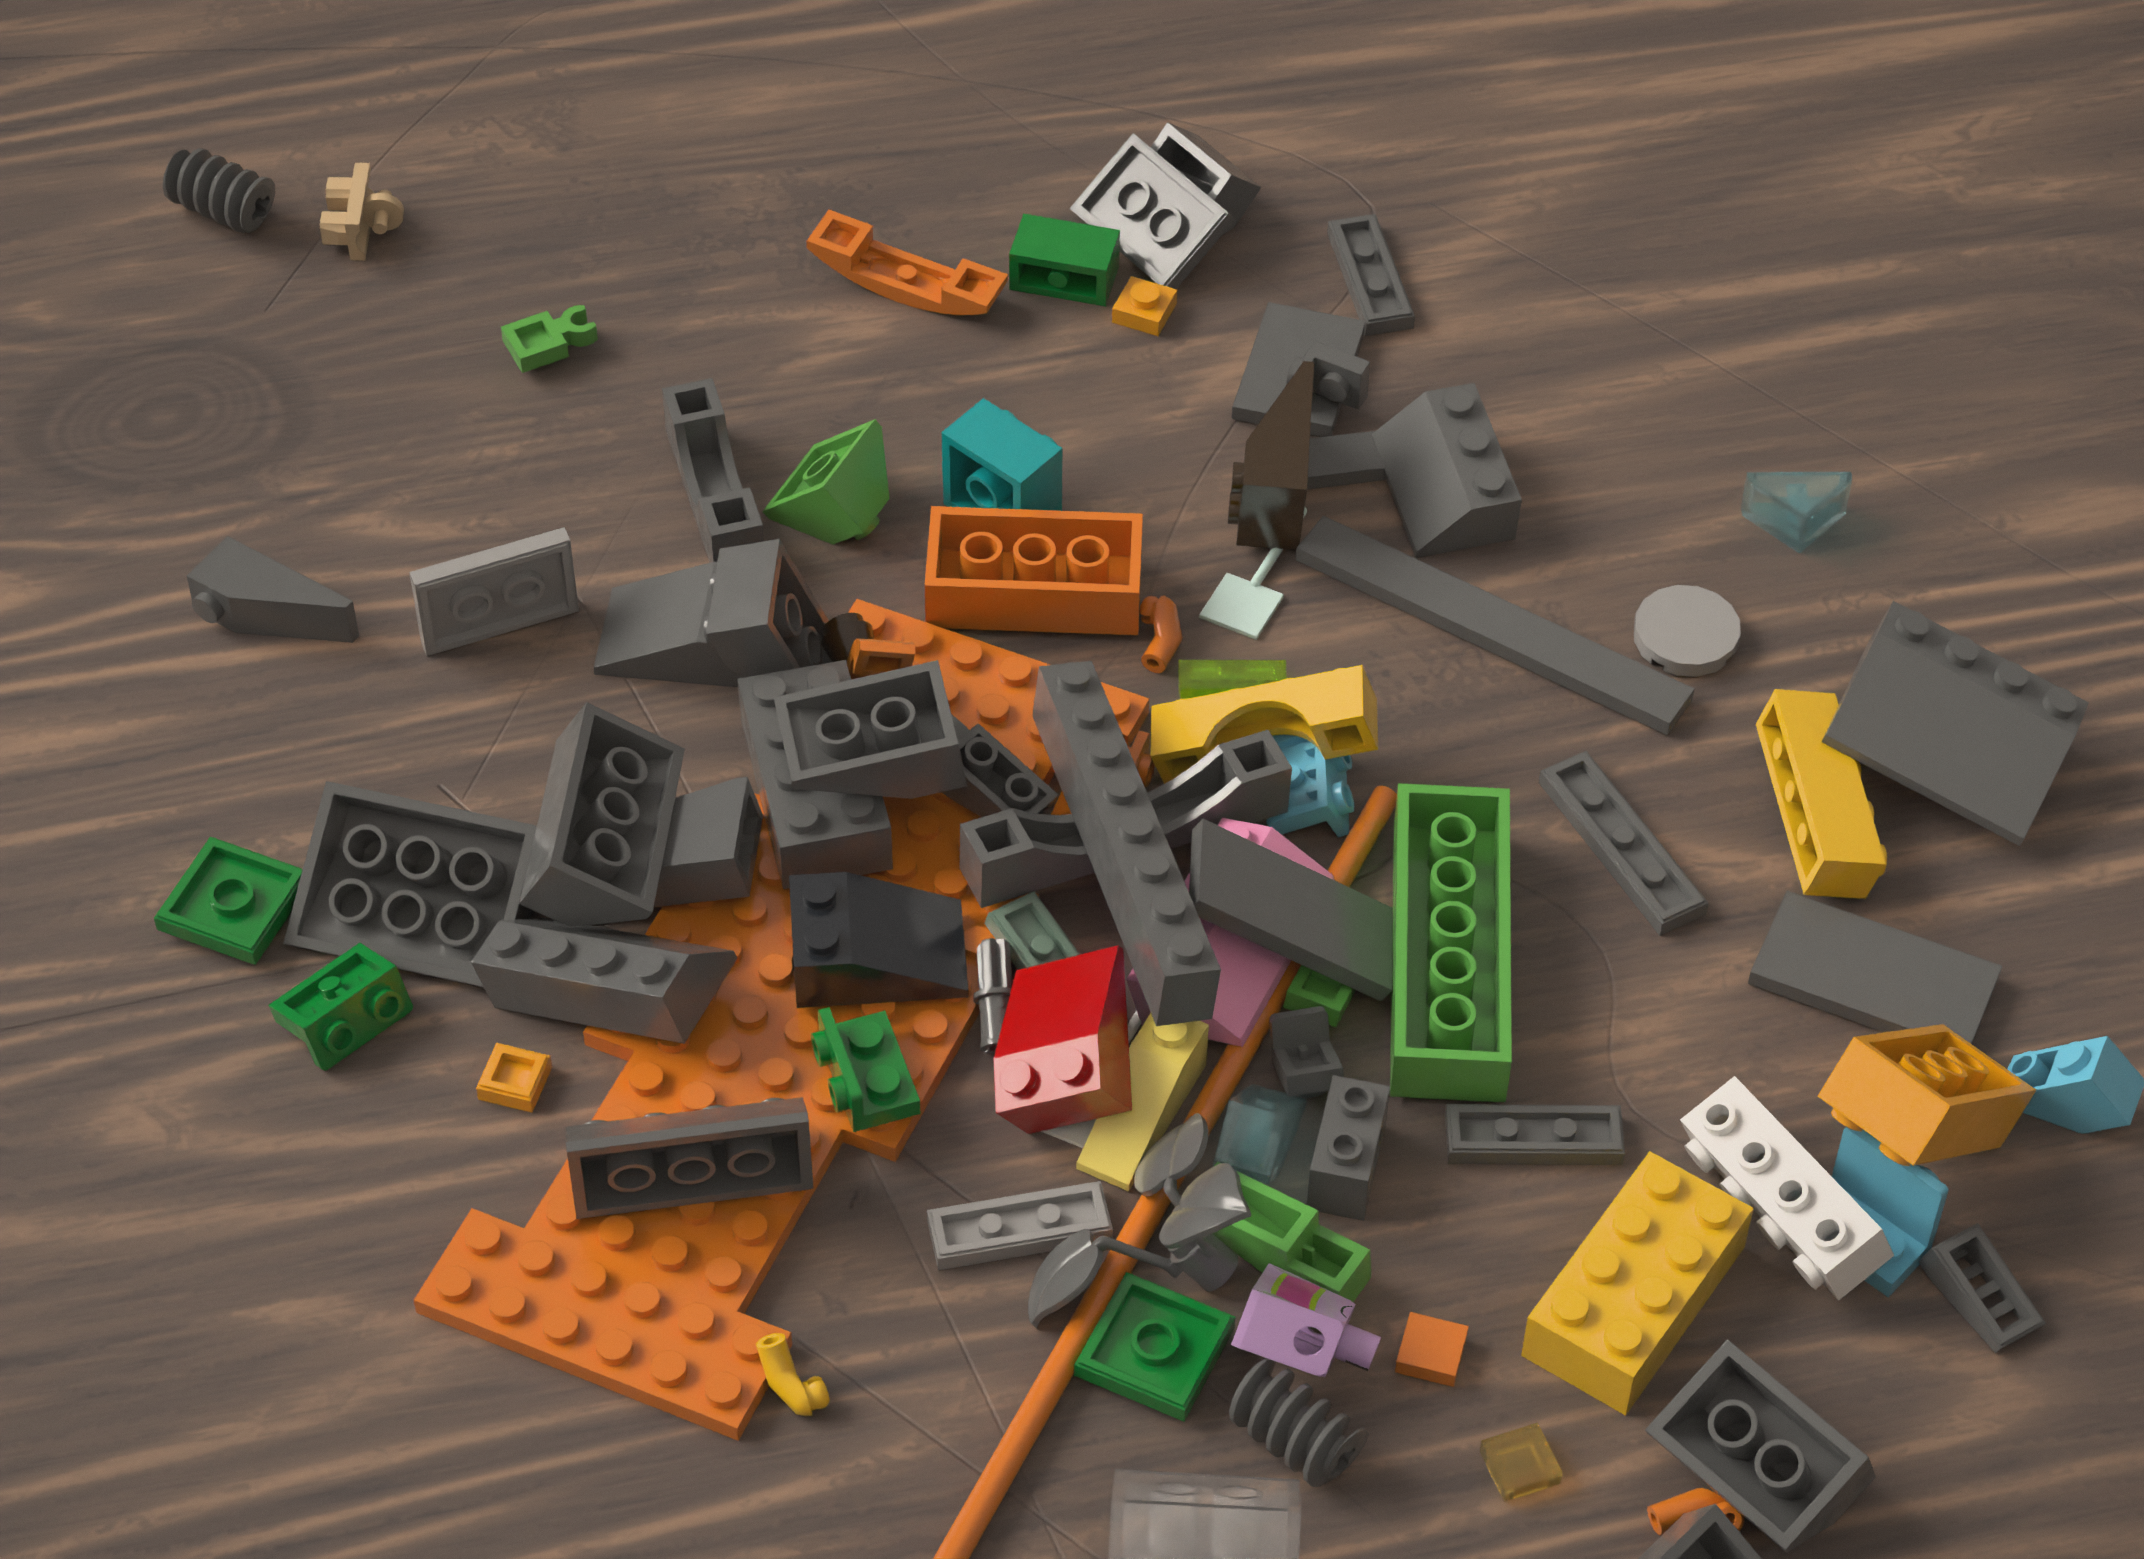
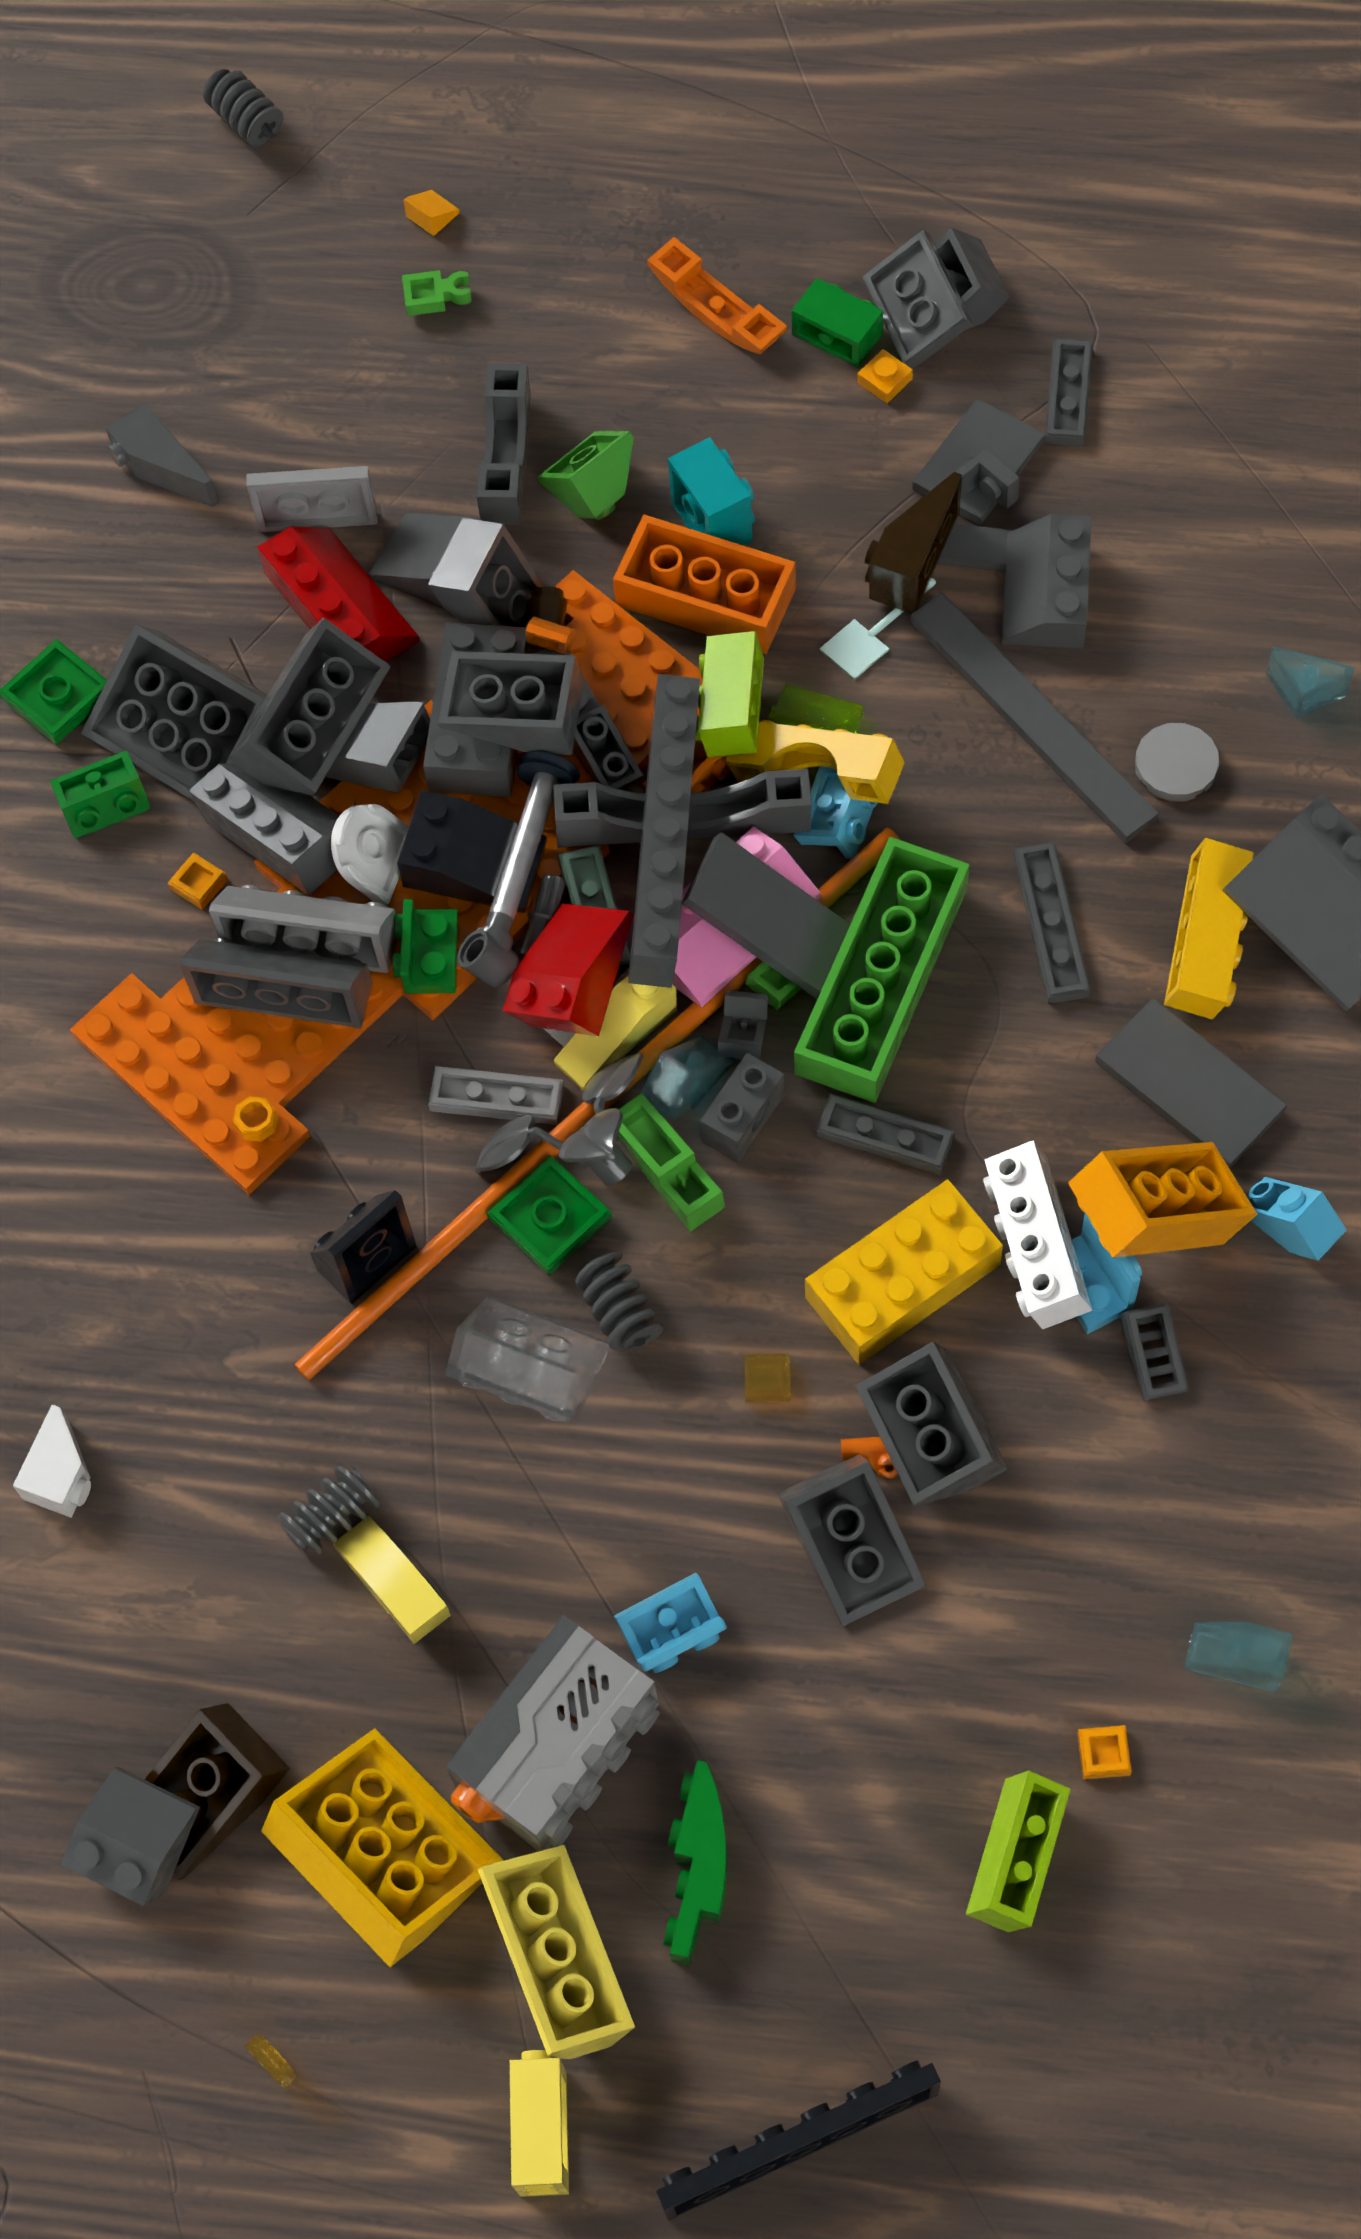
camera: 25 degrees right, 15 degrees up
tan hips [320,163,404,261] -> none
yellow arm [756,1333,830,1416] -> none
orange arm [1139,595,1183,673] -> none
lavender torso [1231,1264,1381,1377] -> none
orange tile [1395,1312,1469,1387] -> none
none -> light grey slope [209,885,397,973]
none -> light orange tile [233,1096,278,1142]
none -> red slope [257,526,420,662]
none -> black slope [310,1190,417,1305]
none -> white tile [331,804,409,905]
none -> light orange slope [404,190,460,236]
none -> piece [457,751,581,988]
none -> lime brick [695,631,764,758]

